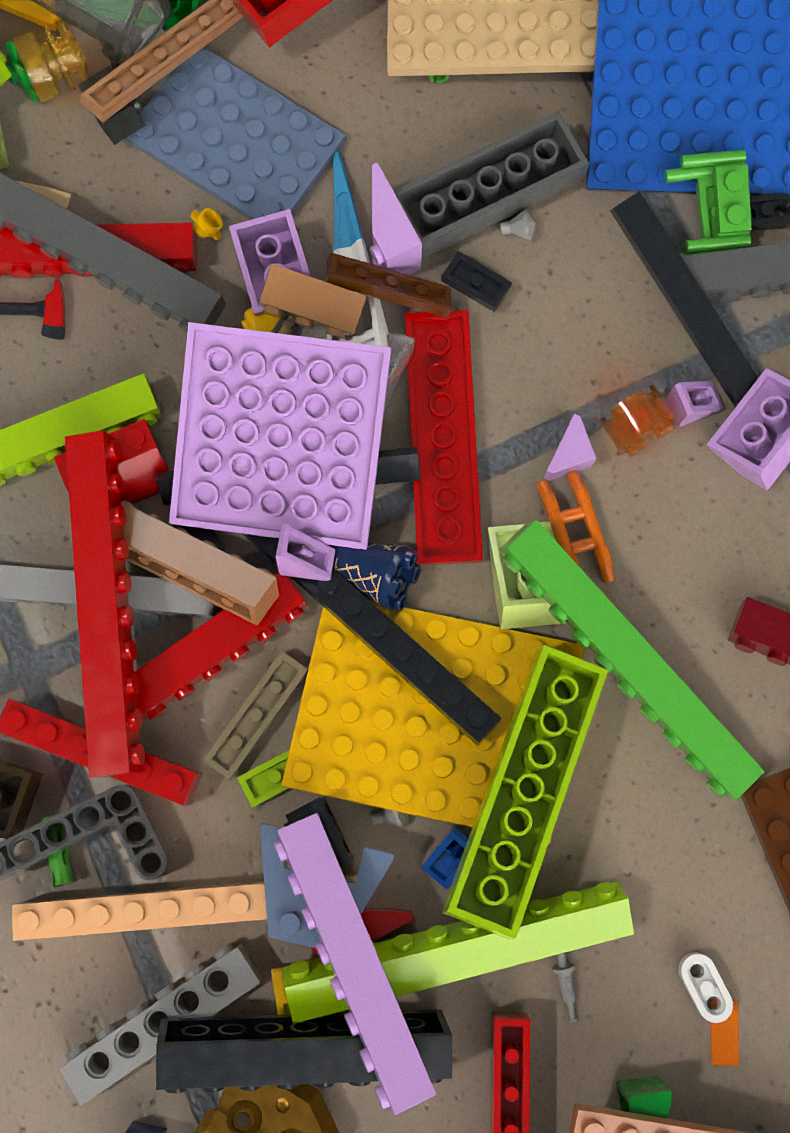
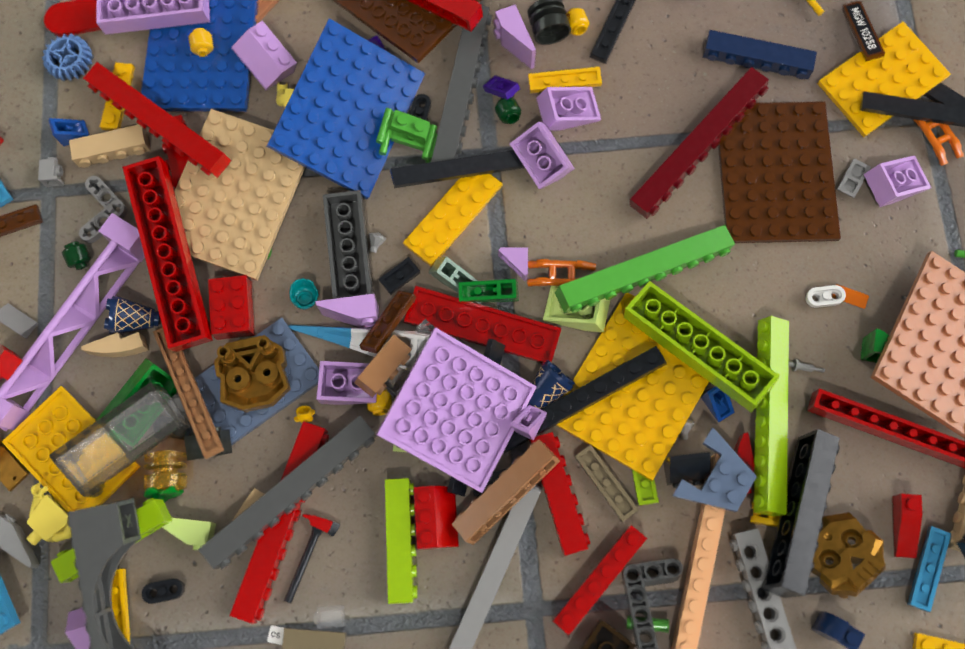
camera: 70 degrees left, 5 degrees down
red brick [65,430,145,777] -> none
lavender brick [273,813,436,1115] -> none
clear orange brick [599,385,677,458] -> none
lavender slope [666,381,725,428] -> none
none -> red brick [208,275,255,340]
none -> pearl gold brick [214,335,291,412]
none -> teal hair [289,278,319,310]
none -> yellow plate [403,174,503,267]
none -> sand green slope [428,256,481,304]
none -> green slope [458,279,519,302]

